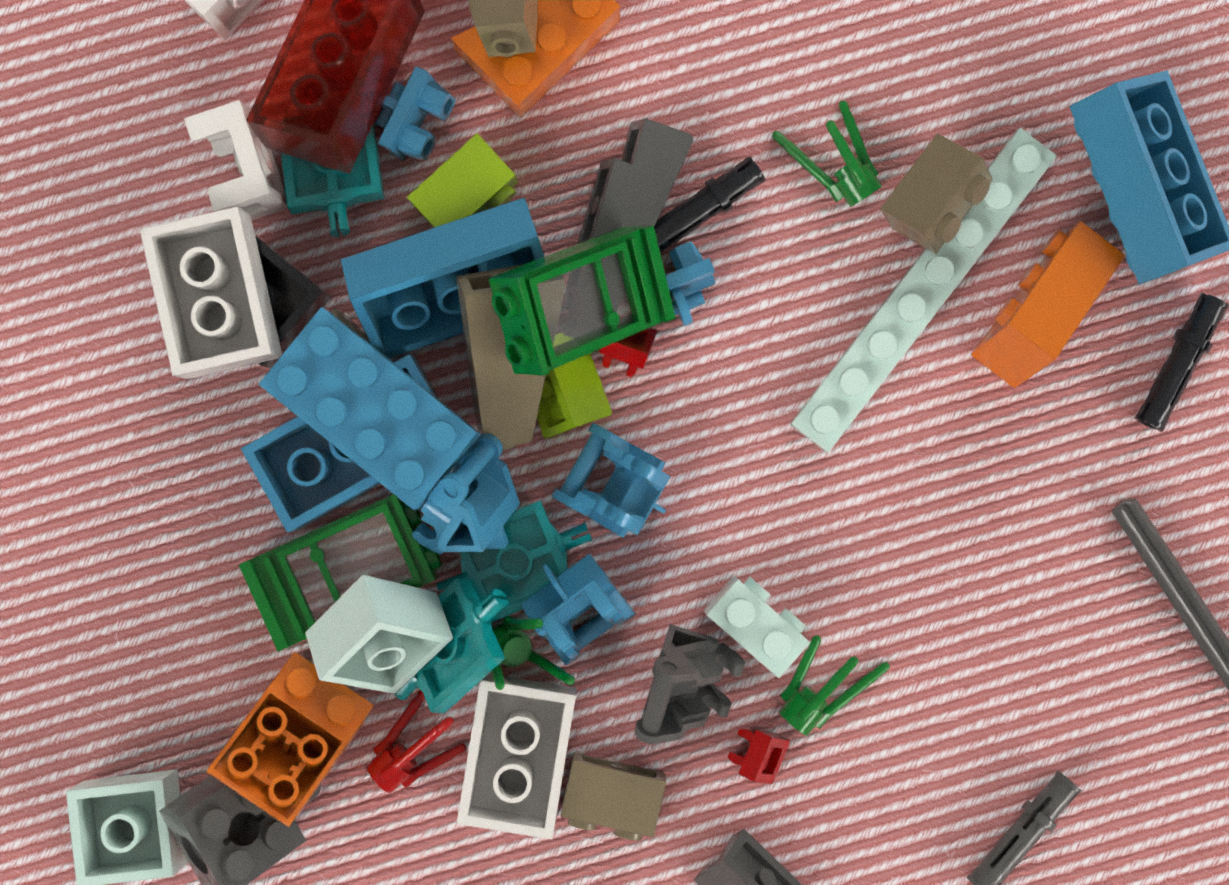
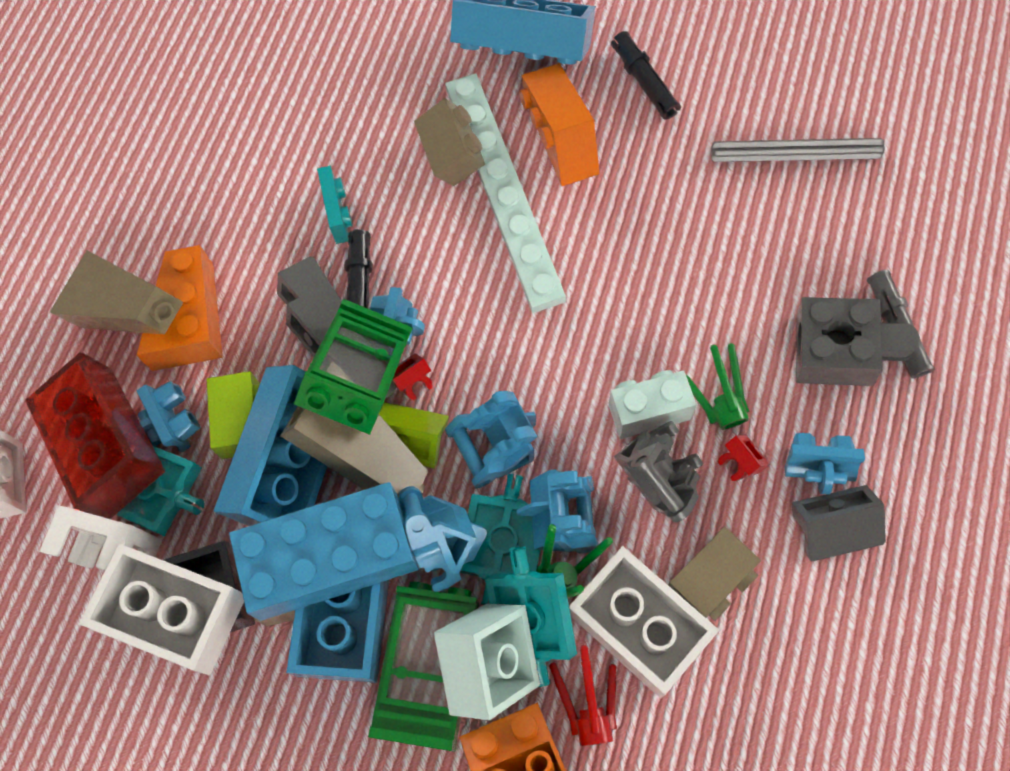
camera: 45 degrees left, 20 degrees down
green plant [772,100,882,207] -> none
none -> teal plate [317,165,353,244]
none -> dark azure hips [784,433,865,494]
none -> dark grey brick [796,297,920,386]

